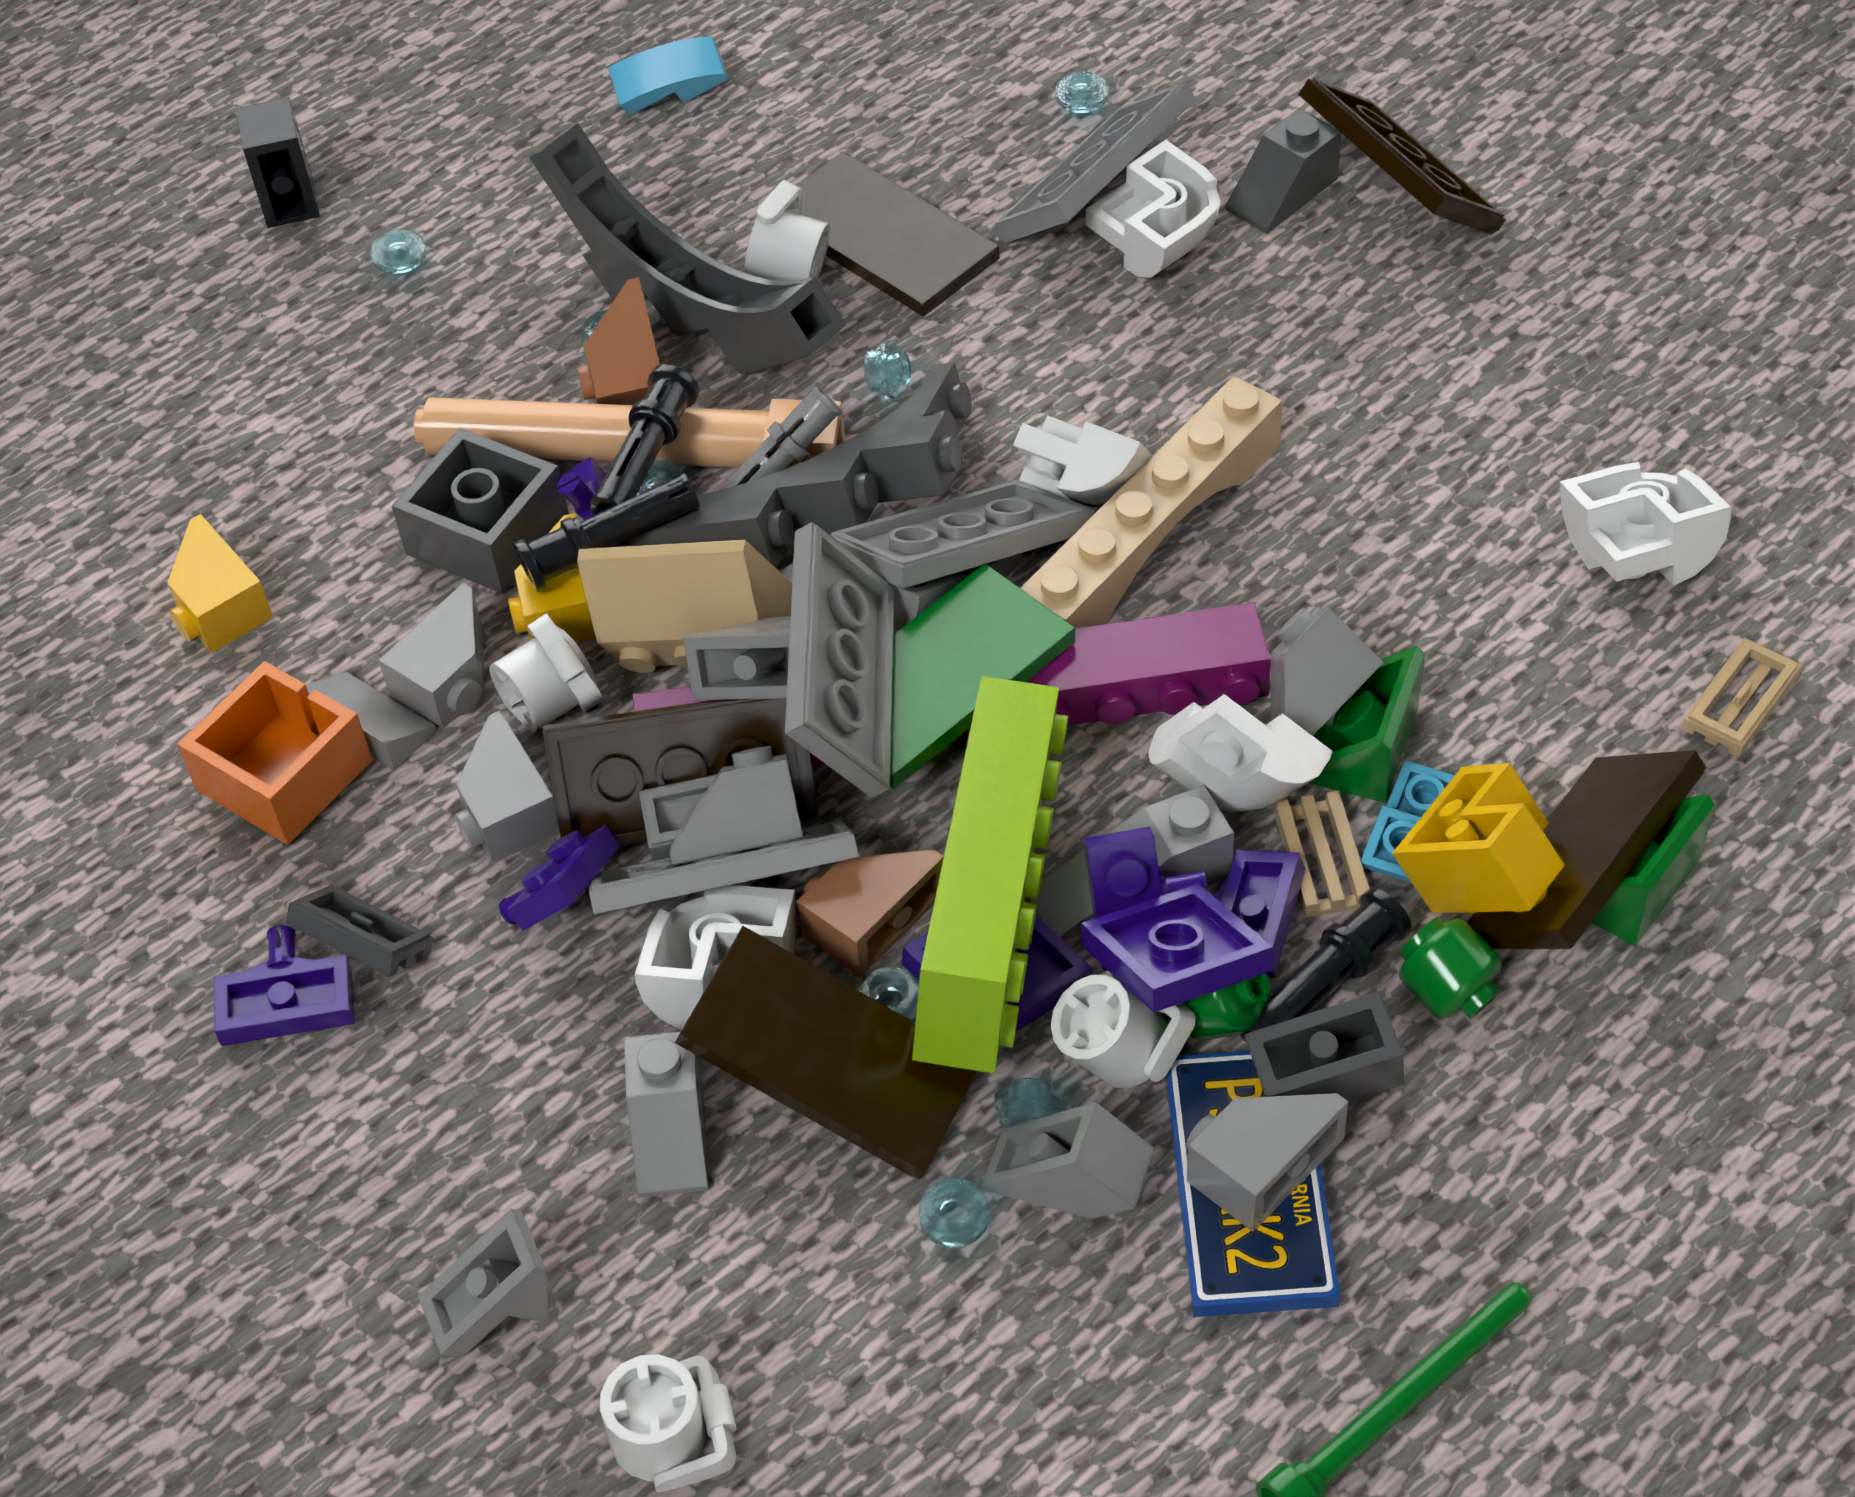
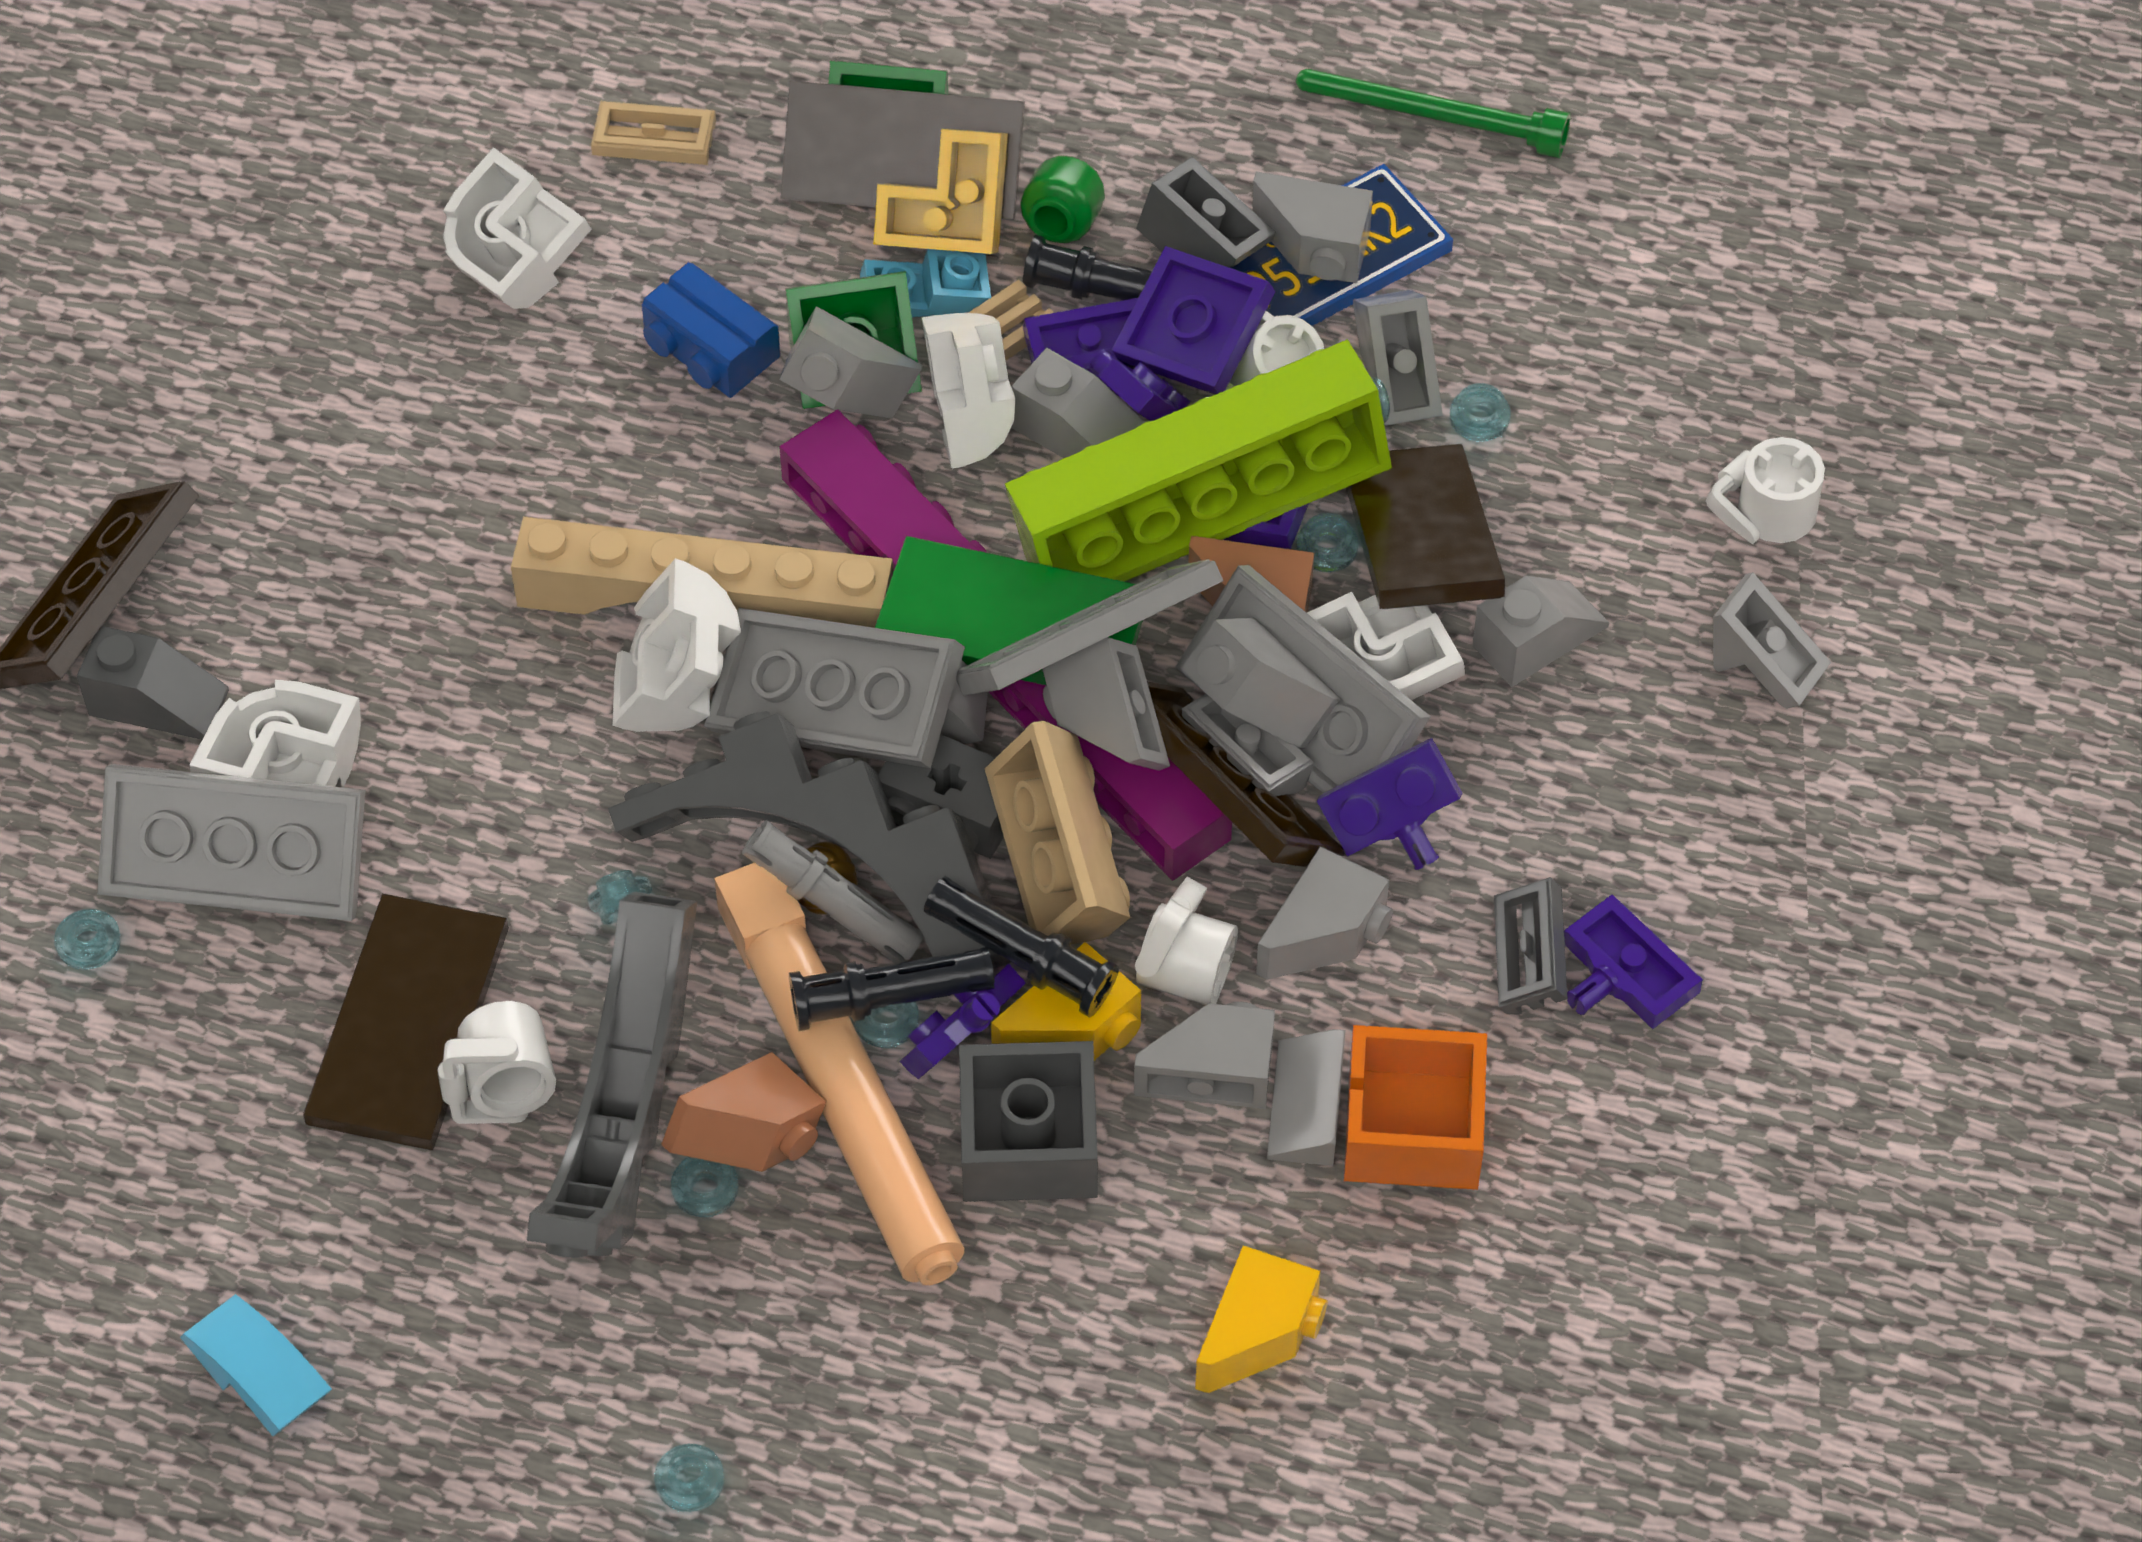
camera: 125 degrees left, 5 degrees up
none -> blue brick [641,262,780,398]

